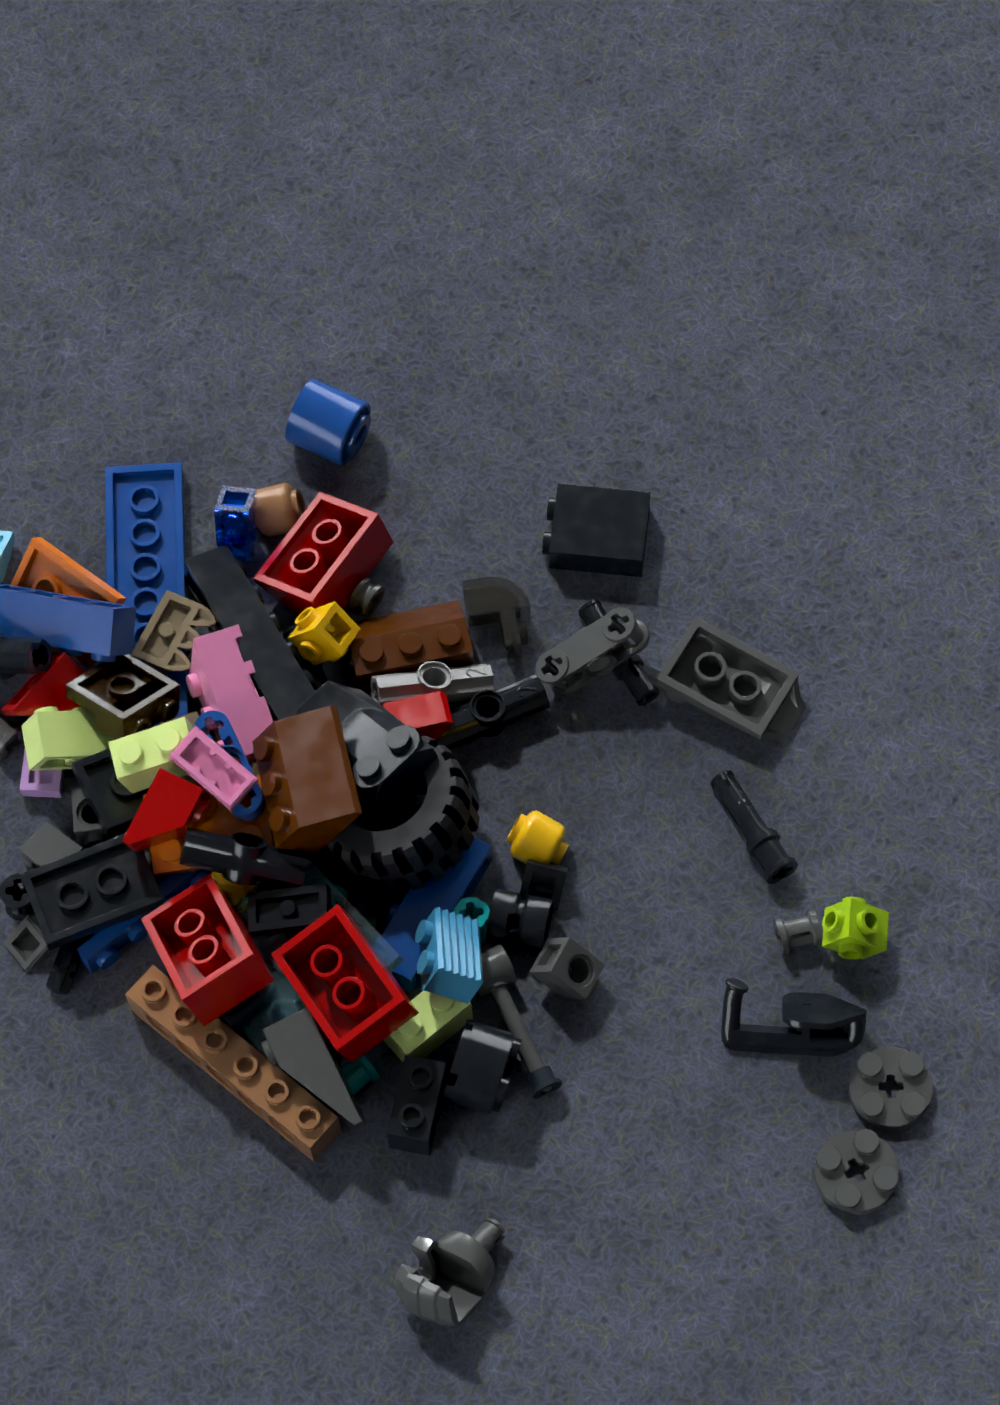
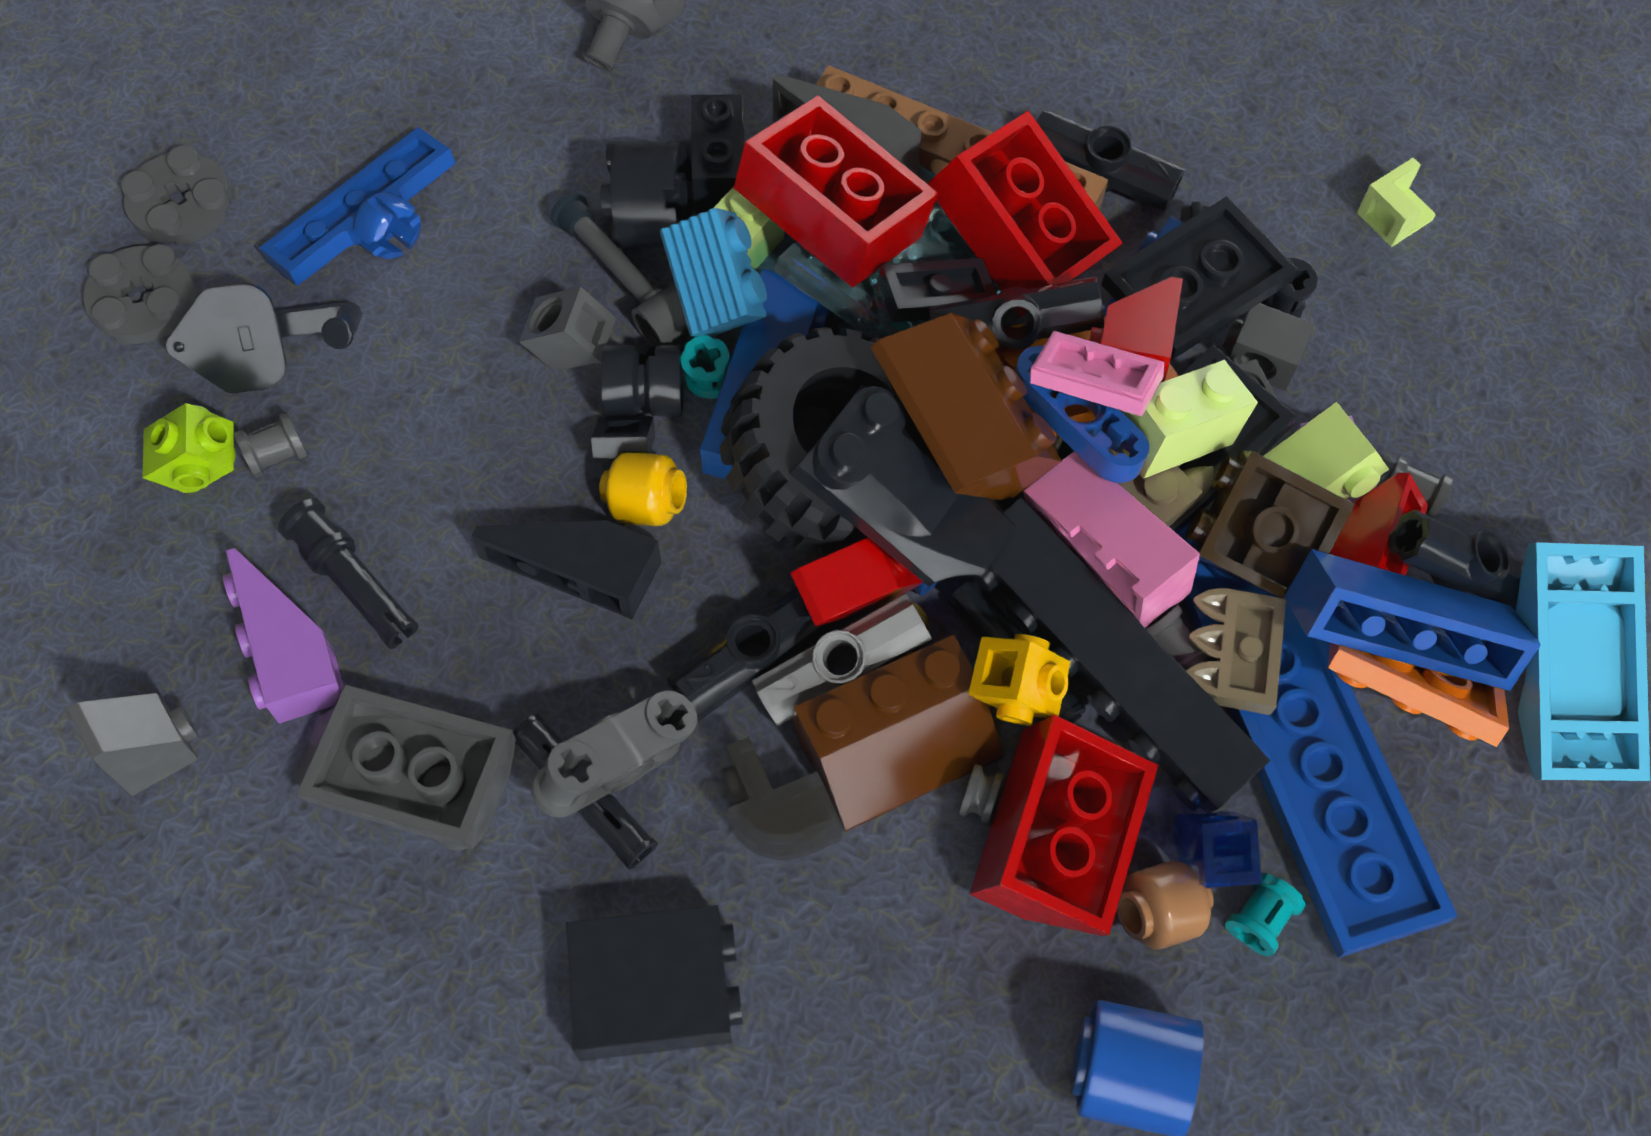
camera: 160 degrees right, 0 degrees up
none -> dark grey slope [66,693,199,796]
none -> medium lavender slope [223,548,344,723]
none -> blue plate [259,127,456,286]
none -> black slope [471,520,661,619]
none -> black piece [1036,110,1185,211]
none -> teal bush [1225,873,1306,957]

